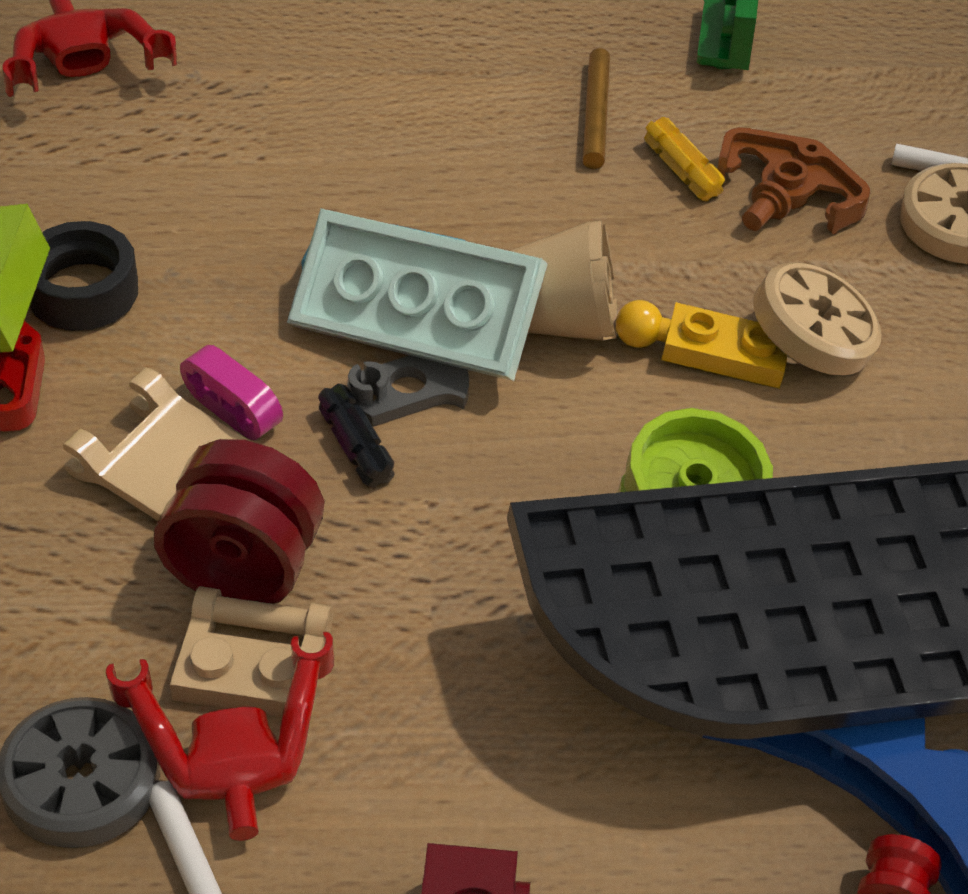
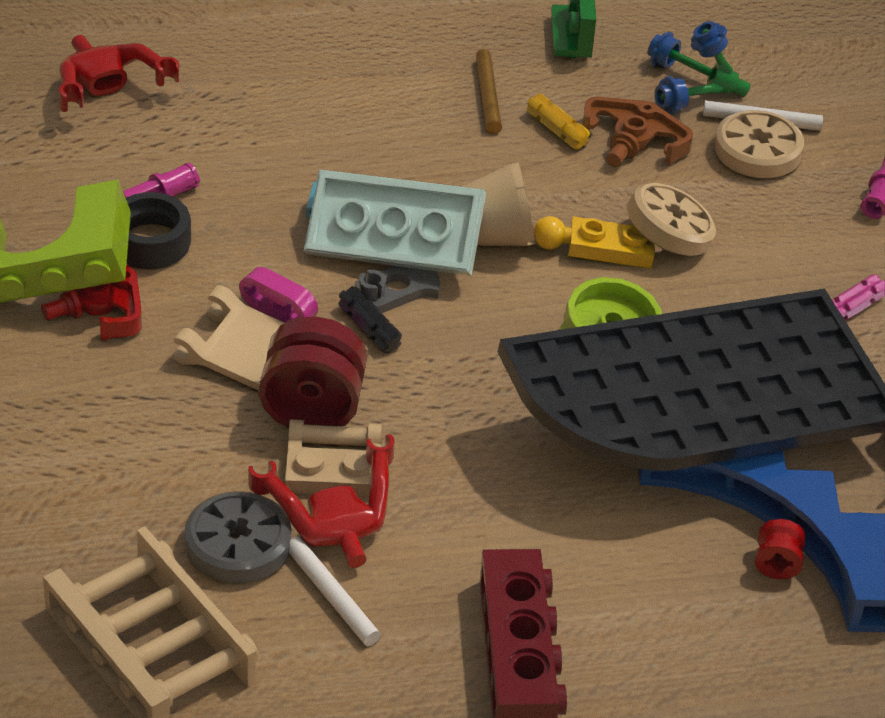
camera: 10 degrees left, 5 degrees down
none -> dark pink axle [123,162,200,198]
none -> blue plant [647,21,751,115]

